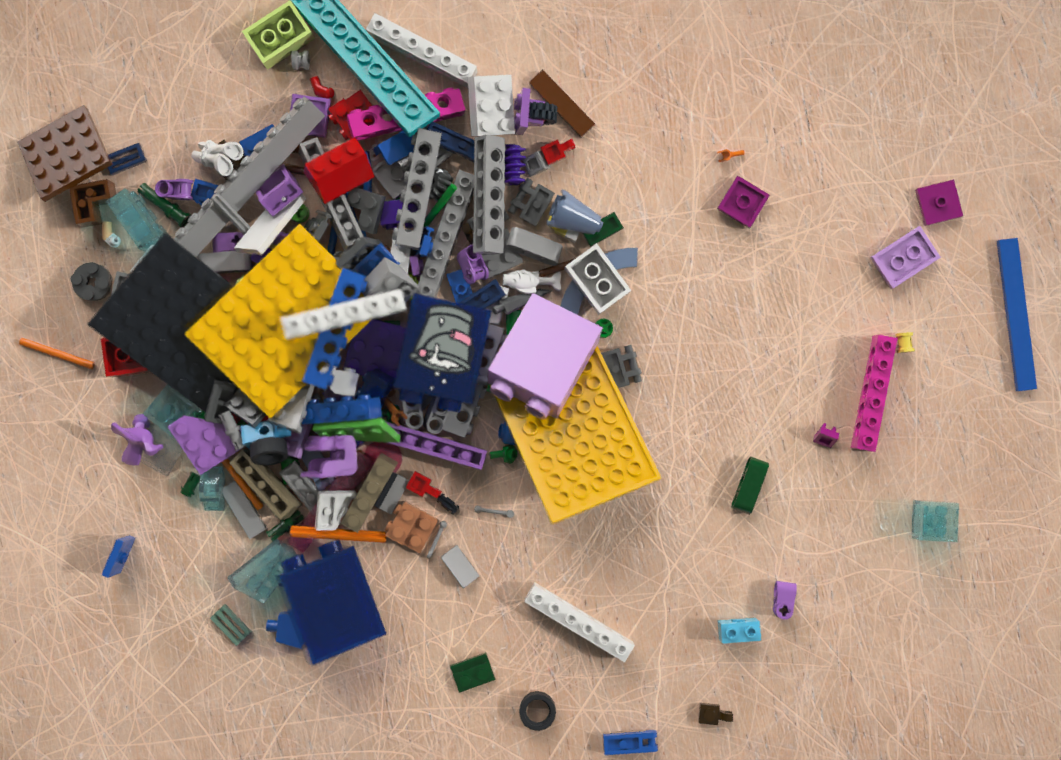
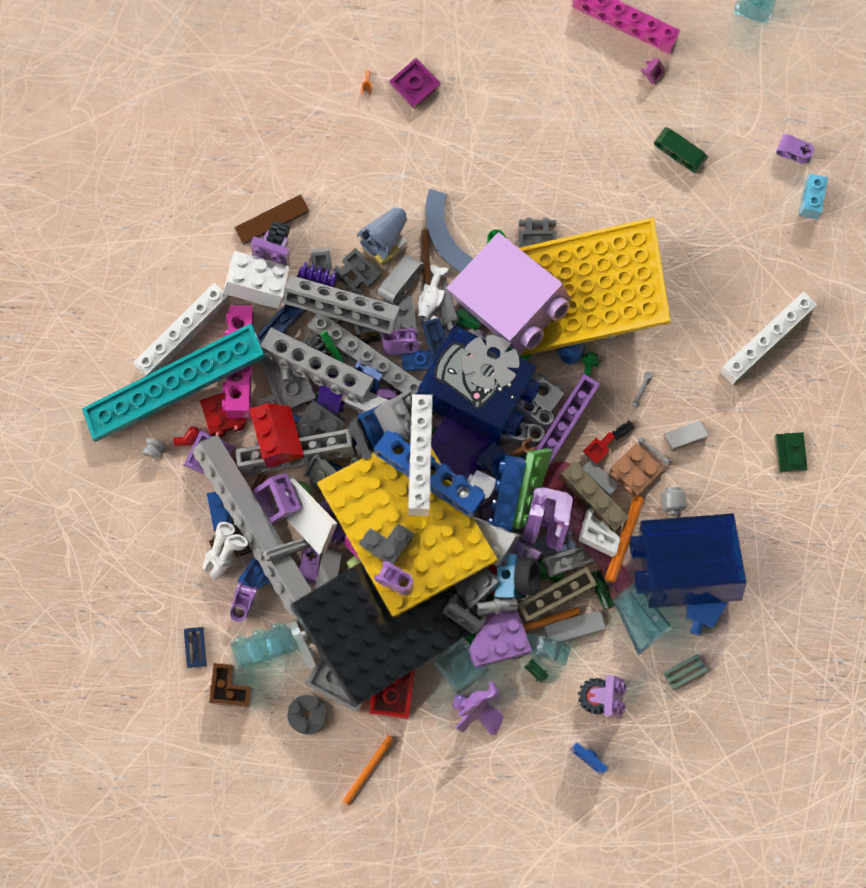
camera: 70 degrees left, 10 degrees down
plate [17,105,113,202] -> none
arm [102,222,121,248] -> none
dark green pin [137,183,191,228] -> none
yellowish green brick [242,0,315,70] -> none
blue panel [372,131,415,166] -> none
black tyre [519,691,556,731] -> none
red plate [540,139,576,166] -> none
white brick [565,244,631,315] -> none
dark green plate [582,212,624,247] -> none
none -> dark grey plate [359,523,414,565]
none -> medium lavender piece [374,561,414,595]
none -> light grey piece [462,335,519,389]
none -> medium lavender plate [578,675,626,719]
none -> light grey head [661,487,687,516]

